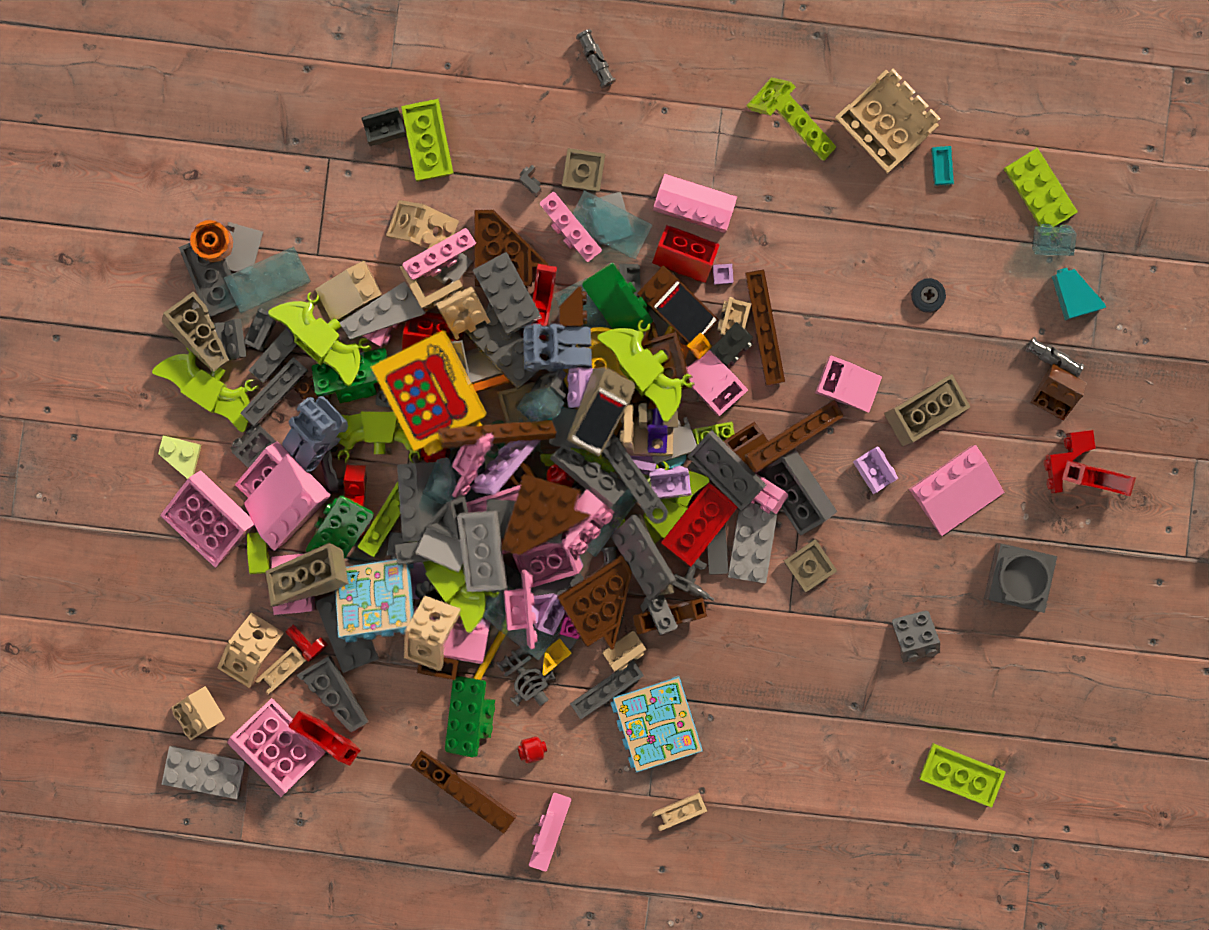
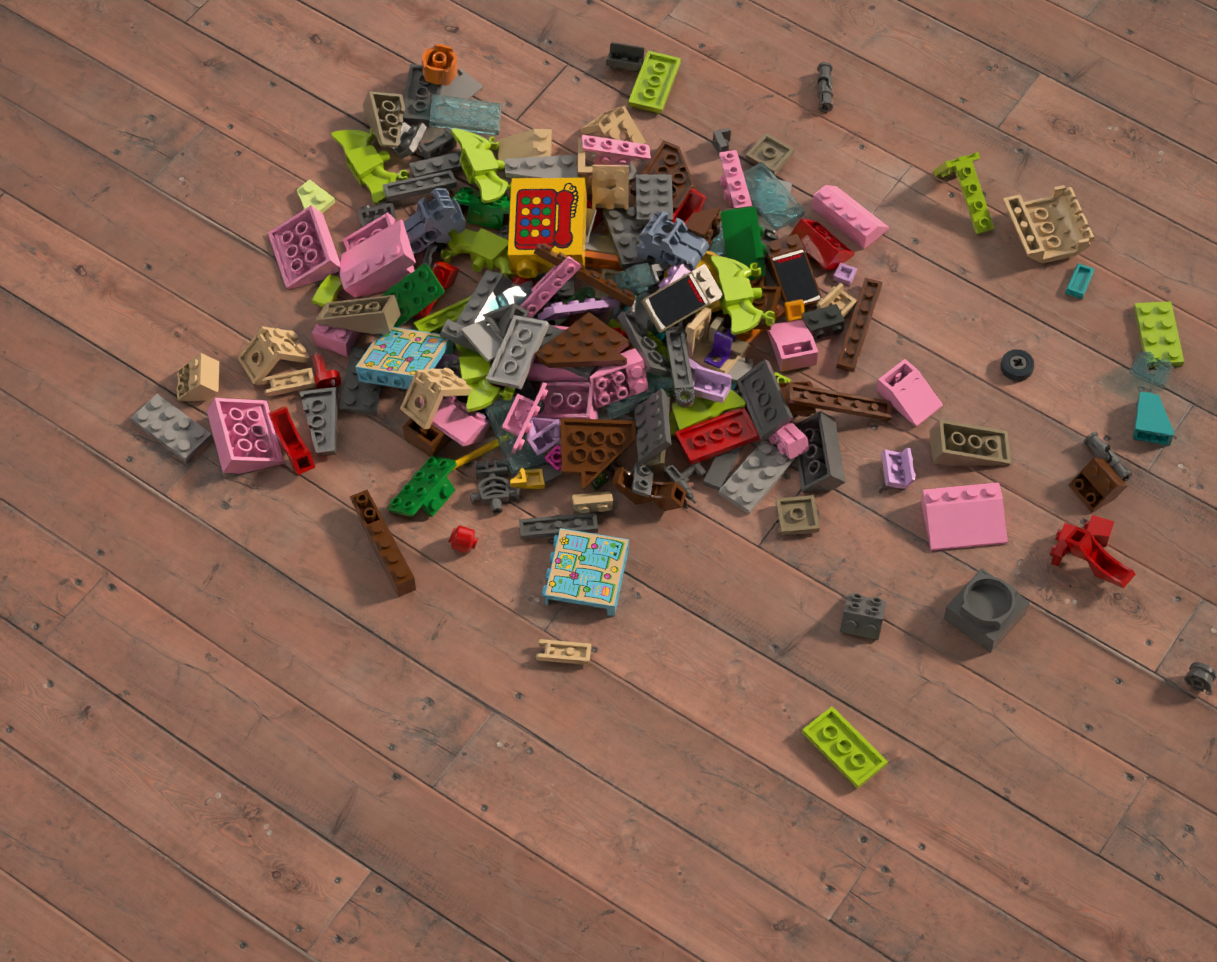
camera: 30 degrees right, 30 degrees down
bright pink bracket [529,793,571,872] -> none

